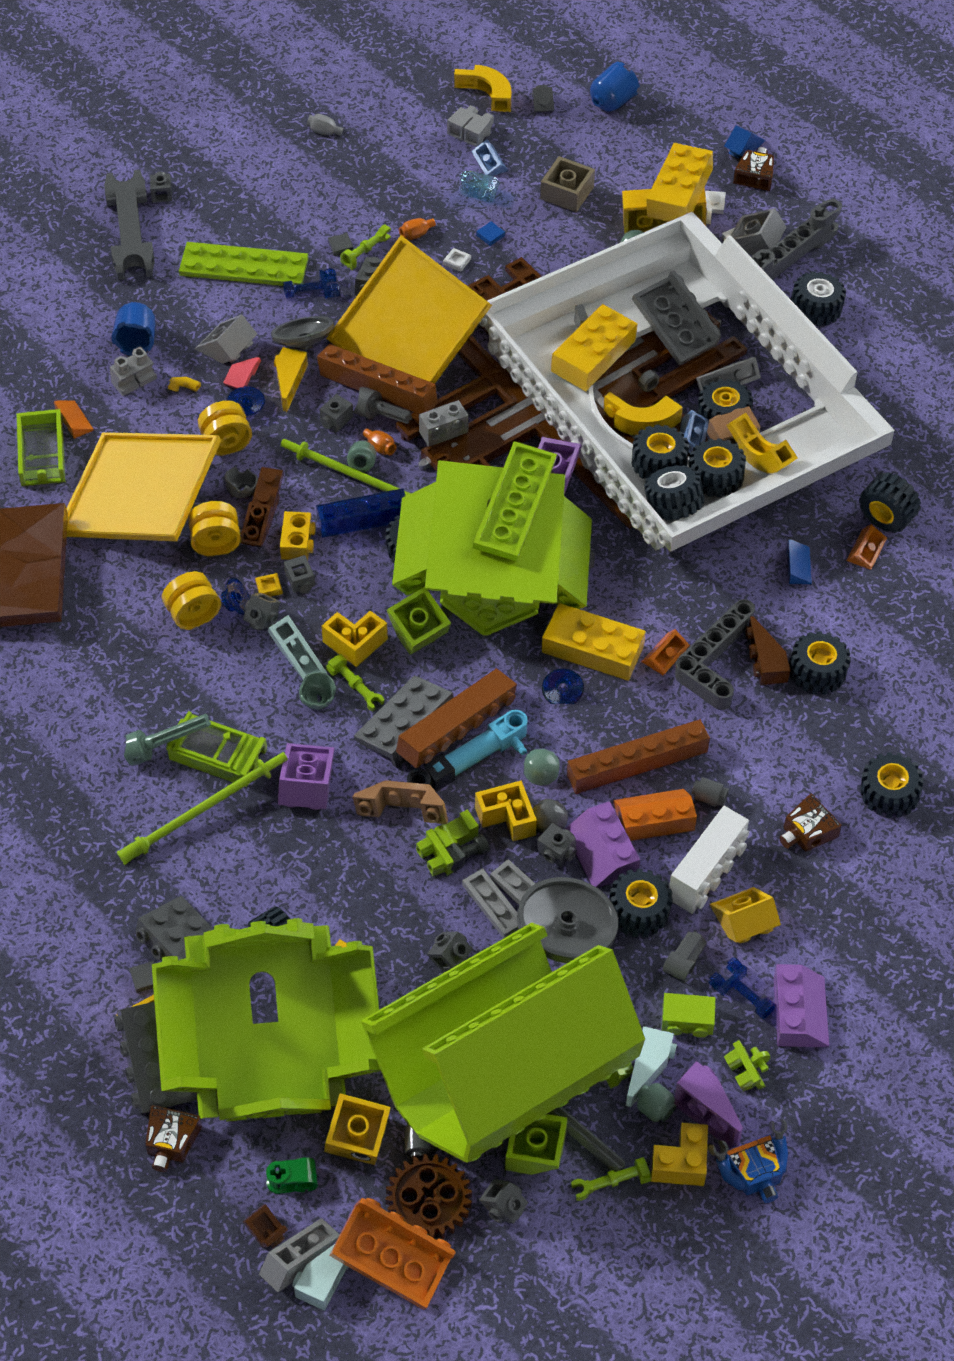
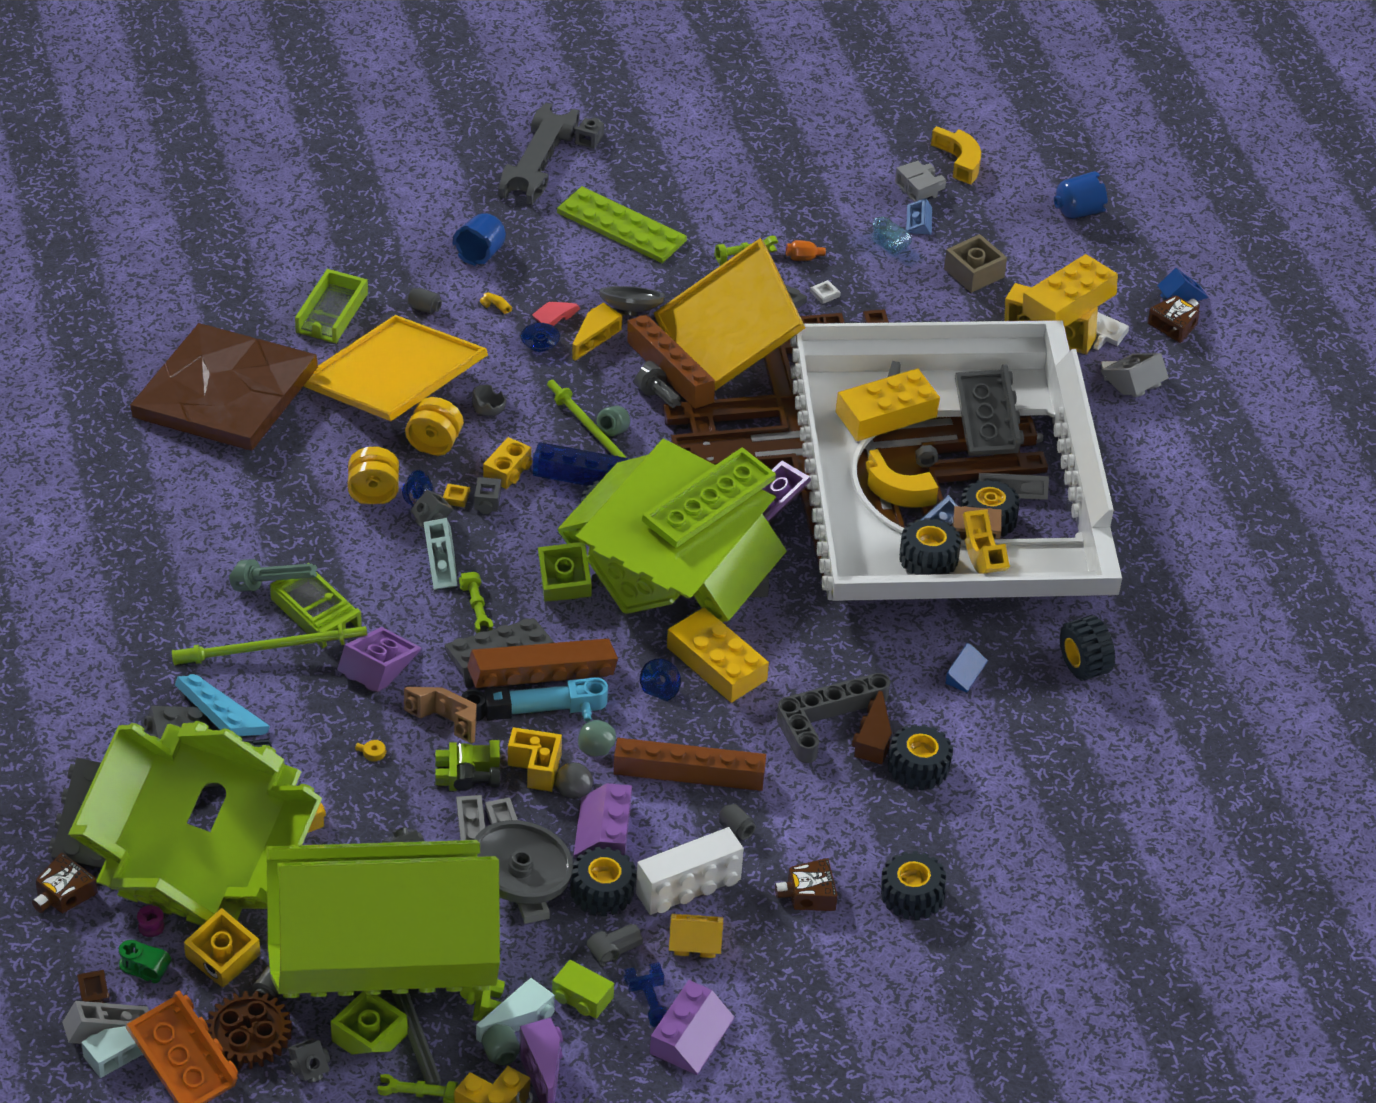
camera: 25 degrees right, 10 degrees down
orange slope [54,400,94,439] -> none
light grey hips [110,347,157,396] -> none
light grey slope [195,314,257,364] -> none
yellow wheel [197,401,252,456] -> none
reddish brown slope [240,467,284,547] -> none
clear blue bar [283,268,340,299] -> none
sand green hair [299,671,336,710] -> none
light grey plant [307,114,343,136] -> none
dark grey brick [319,394,354,432] -> none
yellow brick [321,611,388,667] -> none
dark grey tile [328,233,354,256] -> none
orange plant [363,428,397,456] -> none
light grey brick [419,400,468,447] -> none
blue tile [476,221,505,246] -> none
dark grey bracket [531,85,554,113] -> none
dark grey brick [537,823,577,867] -> none
orange slope [613,789,697,841] -> none
black wheel [631,425,689,479] -> none
orange slope [641,629,690,675] -> none
black wheel [644,465,704,520] -> none
lime hips [724,1040,771,1091] -> none
dark grey piece [751,199,842,280] -> none
black wheel [791,271,846,326] -> none
orange slope [846,524,887,570] -> none
none -> magenta wheel [137,905,165,937]
none -> medium azure wing [175,674,270,736]
none -> yellow piece [355,740,386,761]
none -> dark grey brick [408,287,442,315]

